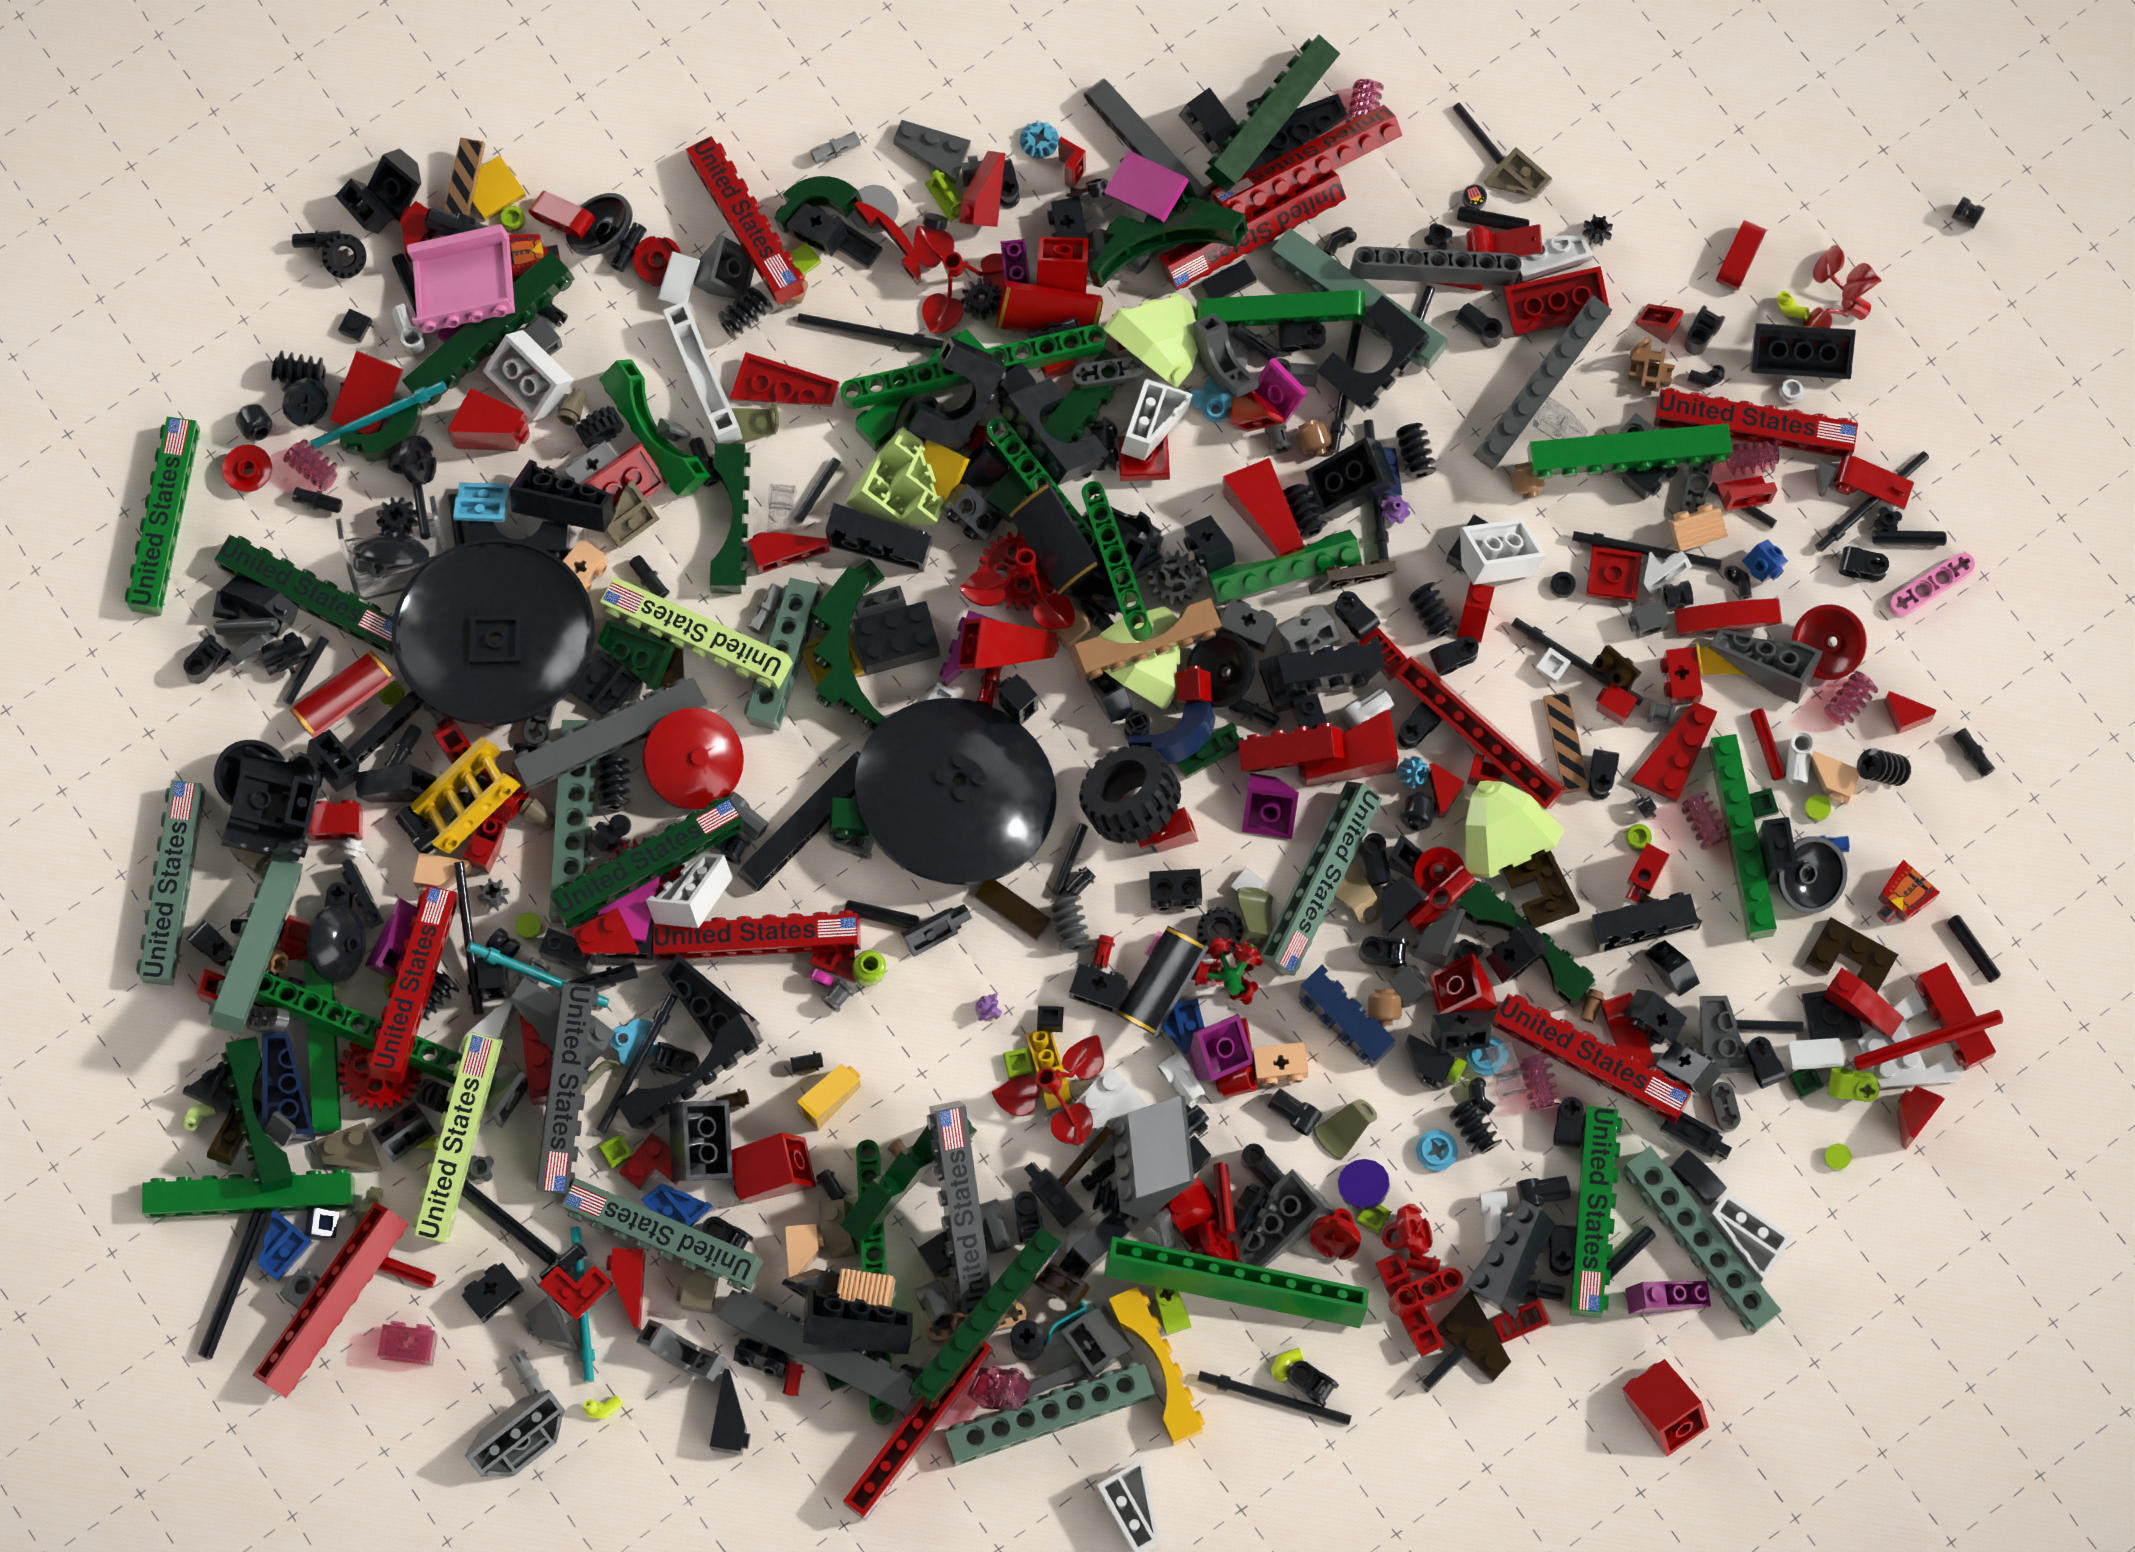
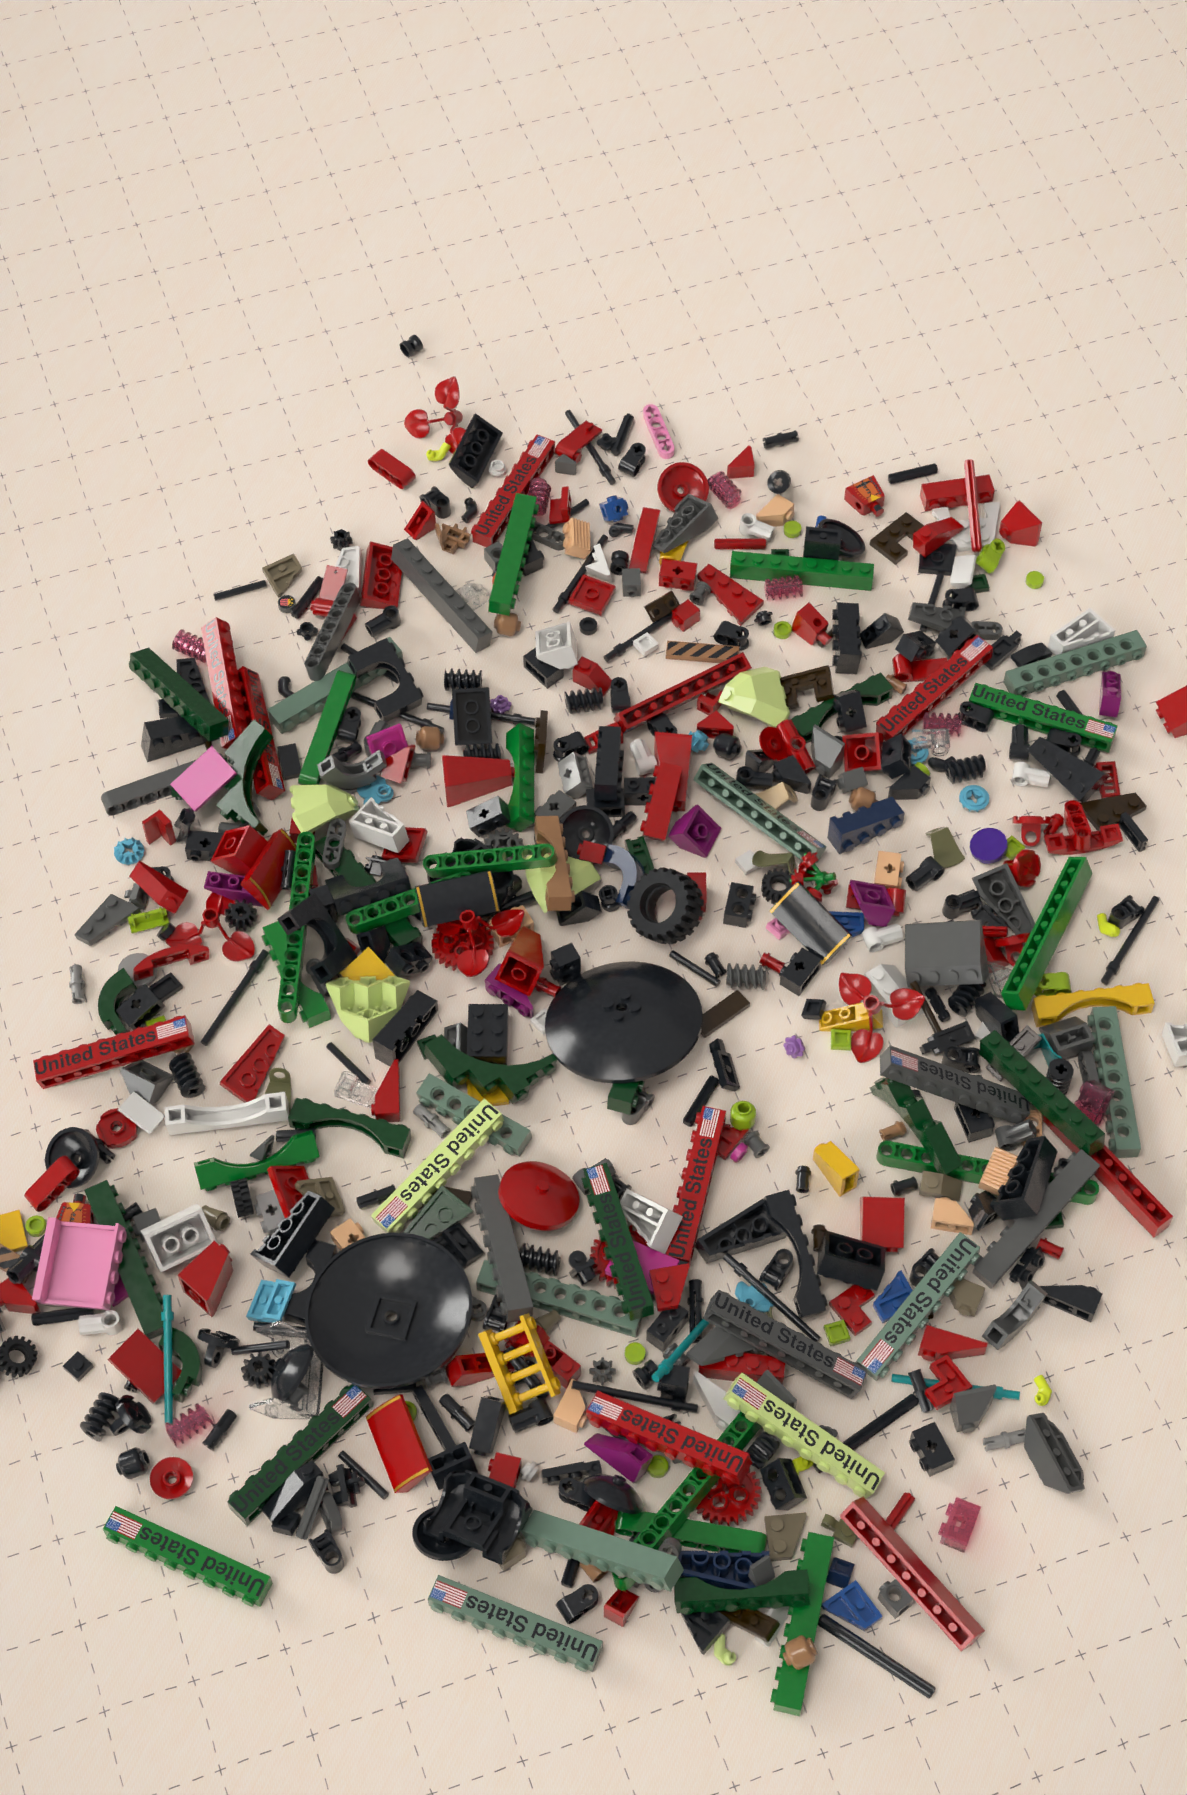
camera: 75 degrees left, 15 degrees down
black beam [737,751,861,892] -> none
none -> medium nougat head [782,1635,818,1670]

